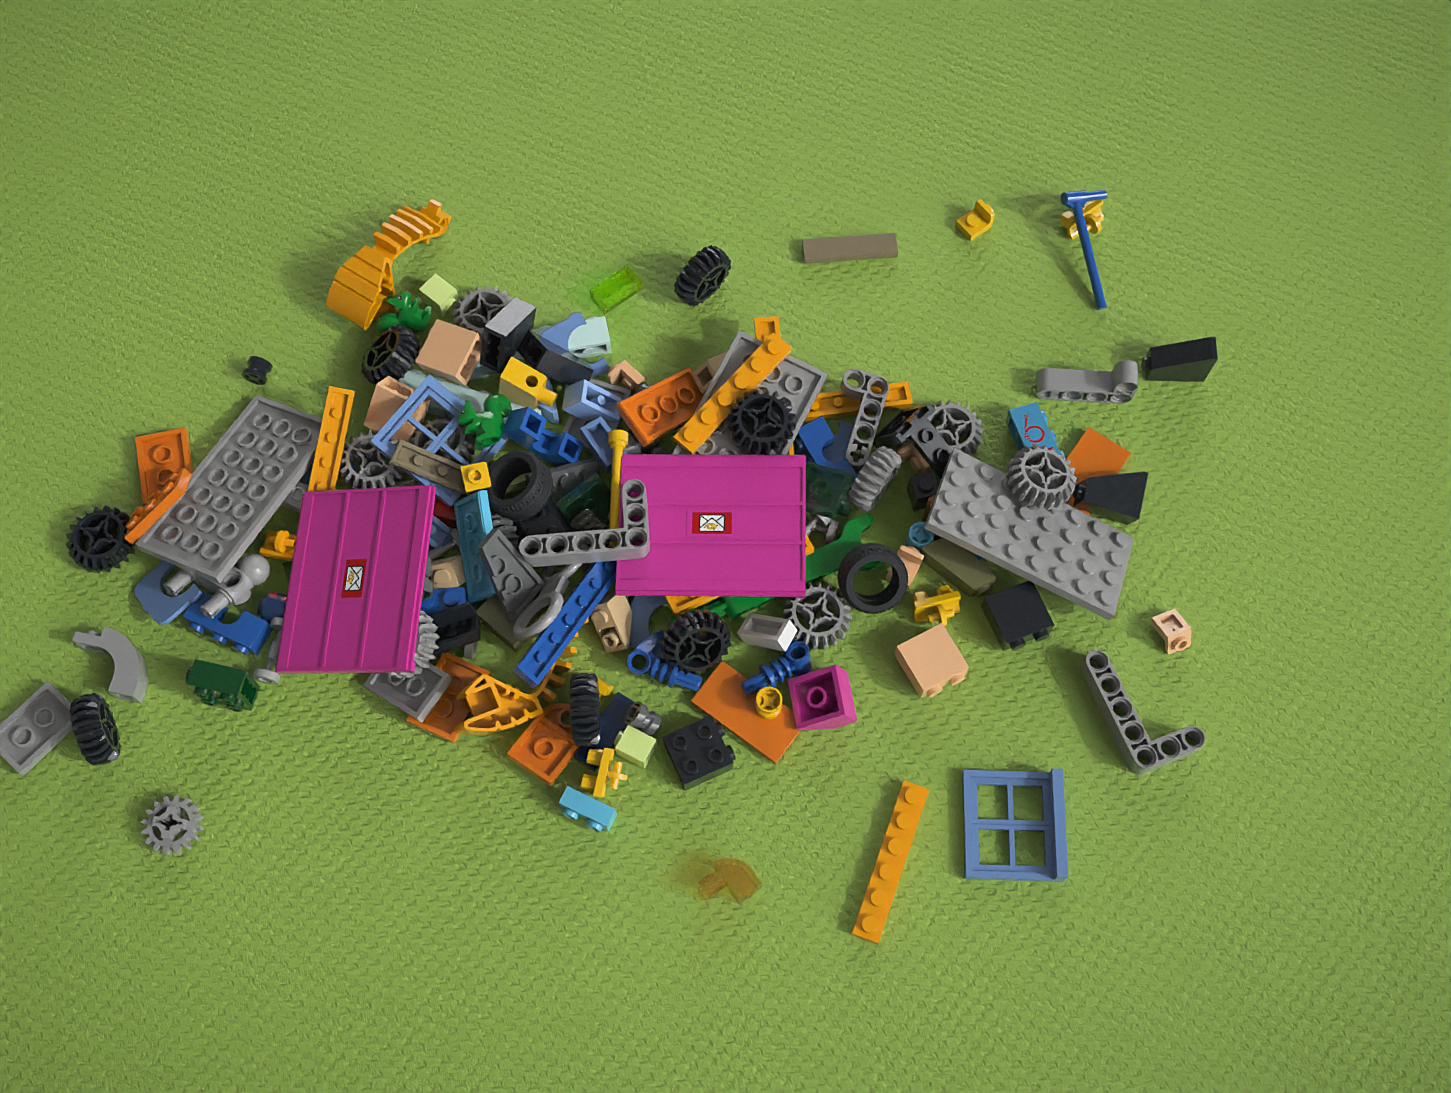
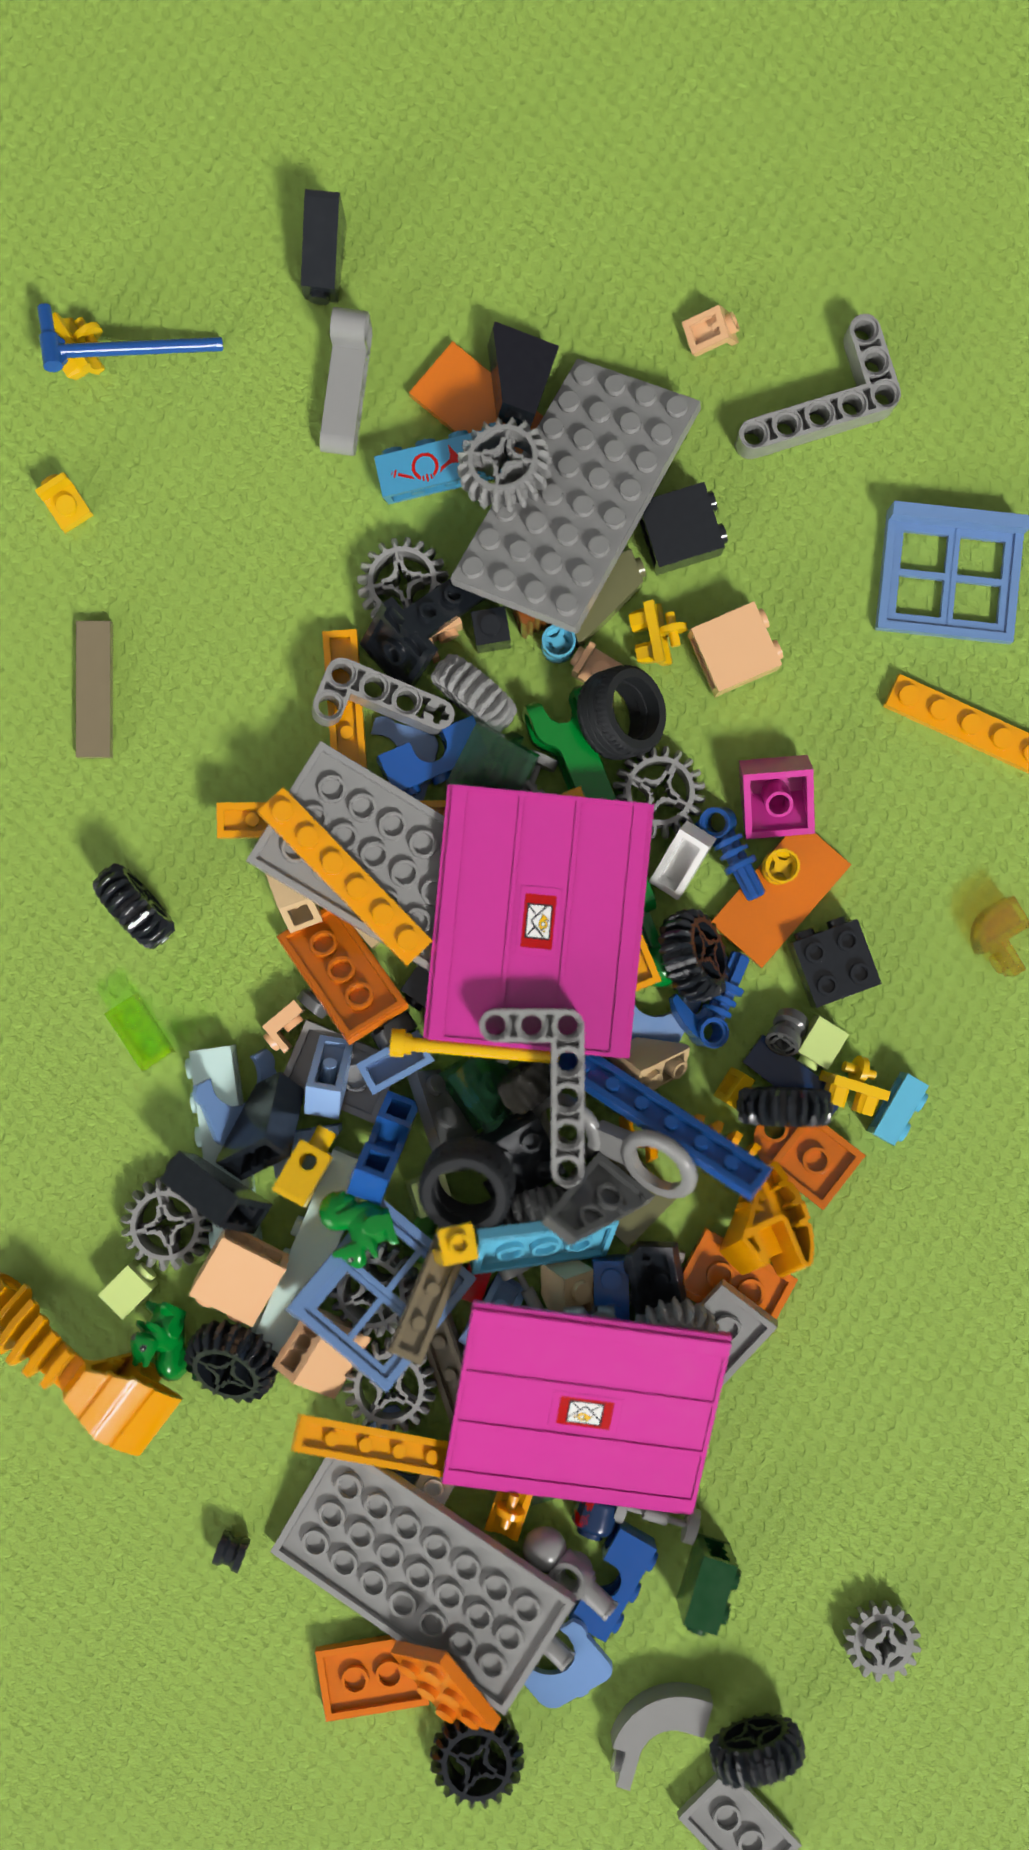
camera: 85 degrees left, 20 degrees up
black gear [727,388,796,455] -> none

